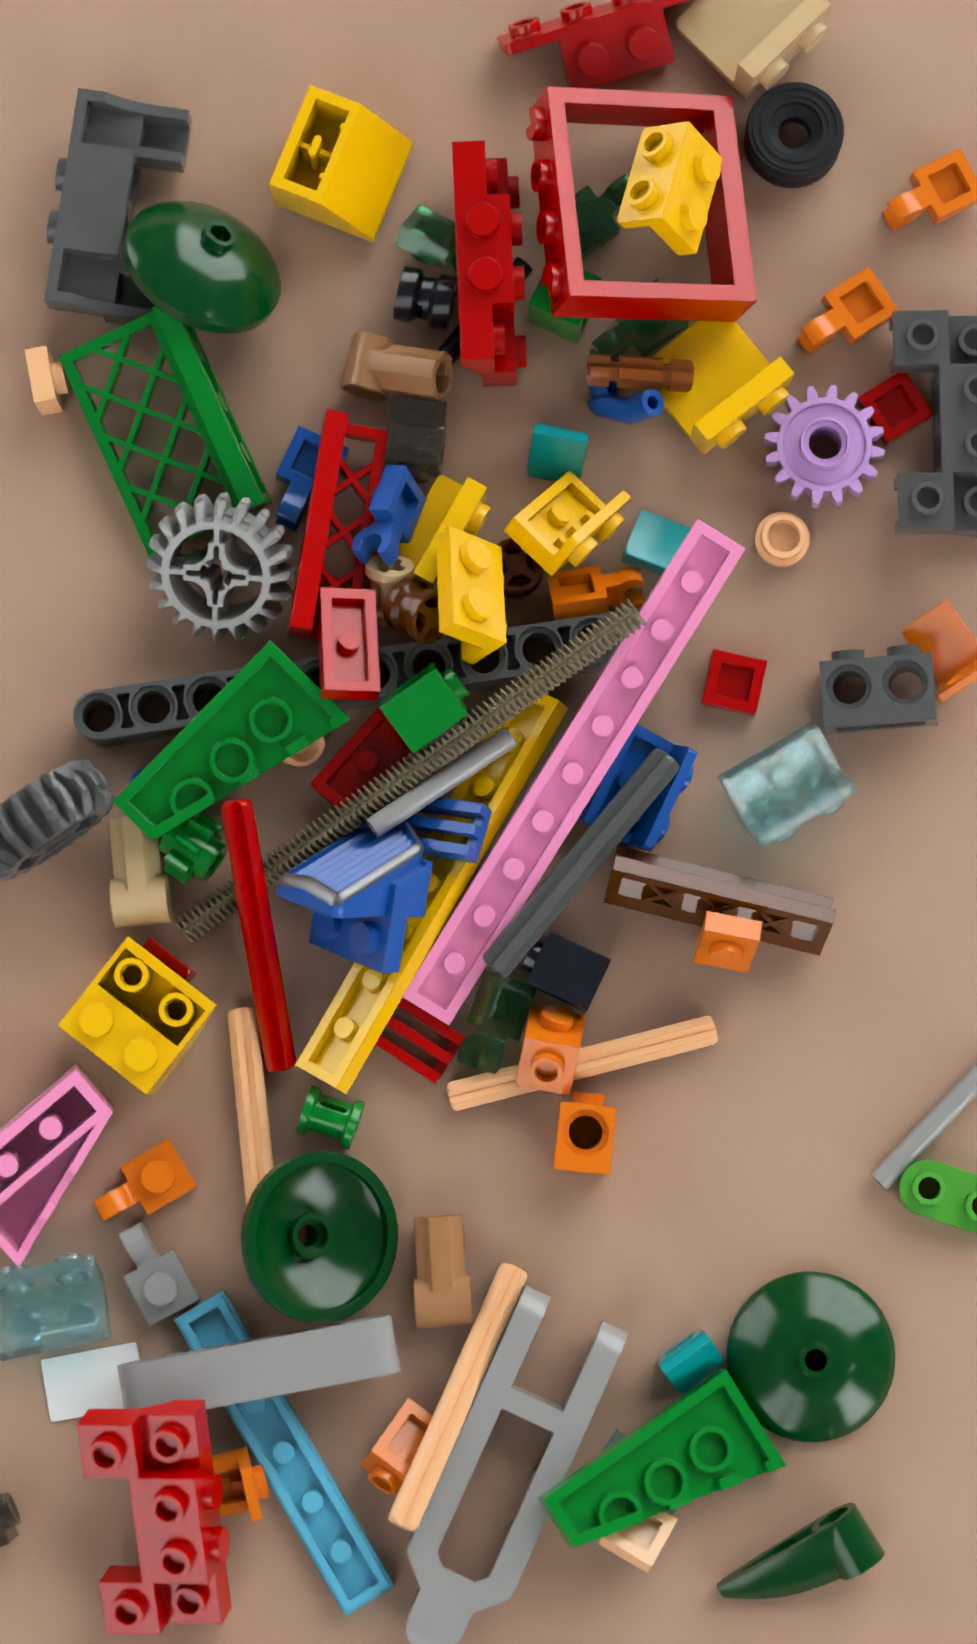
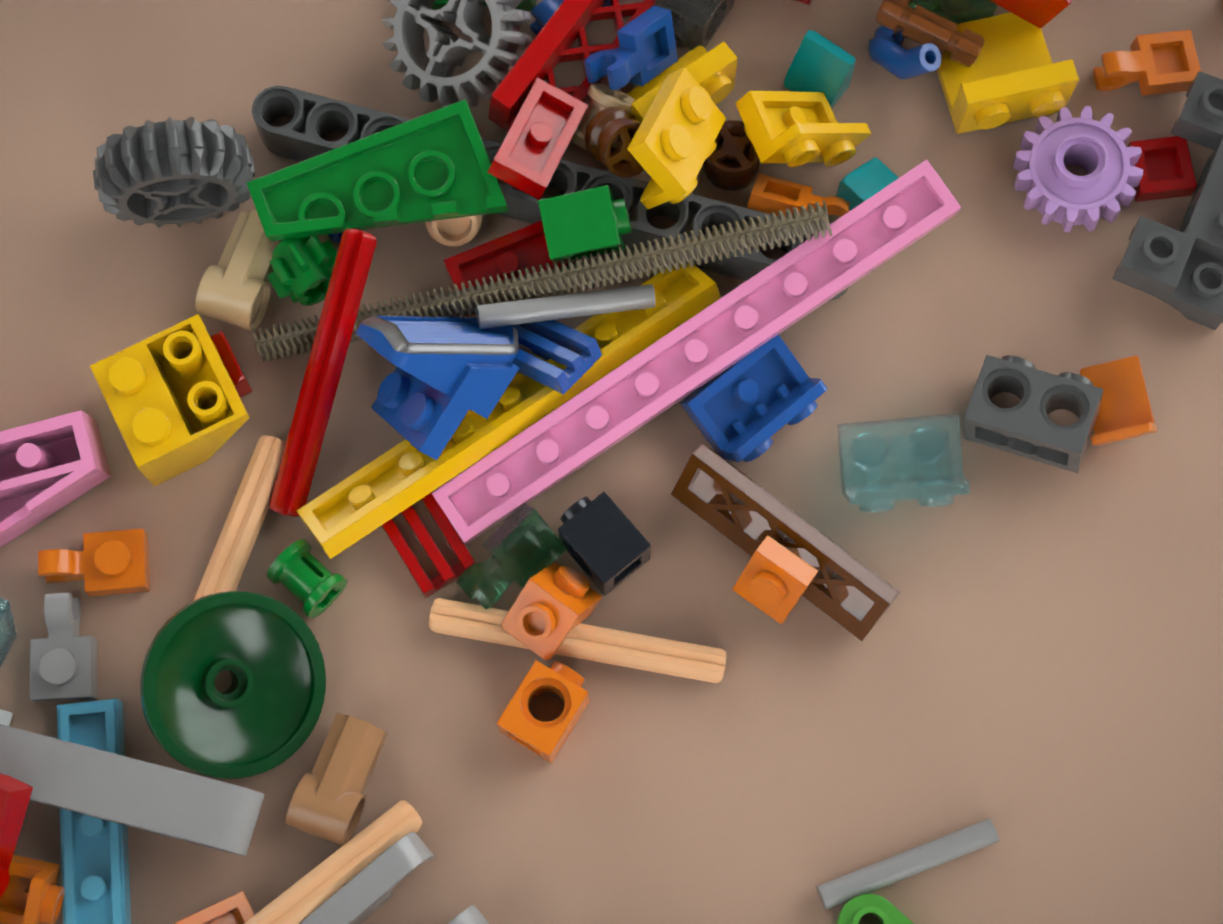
camera: 25 degrees right, 10 degrees down
dark grey axle [482,748,680,977] -> none
red tile [701,649,767,717] -> none
light nougat plate [754,512,810,567] -> none

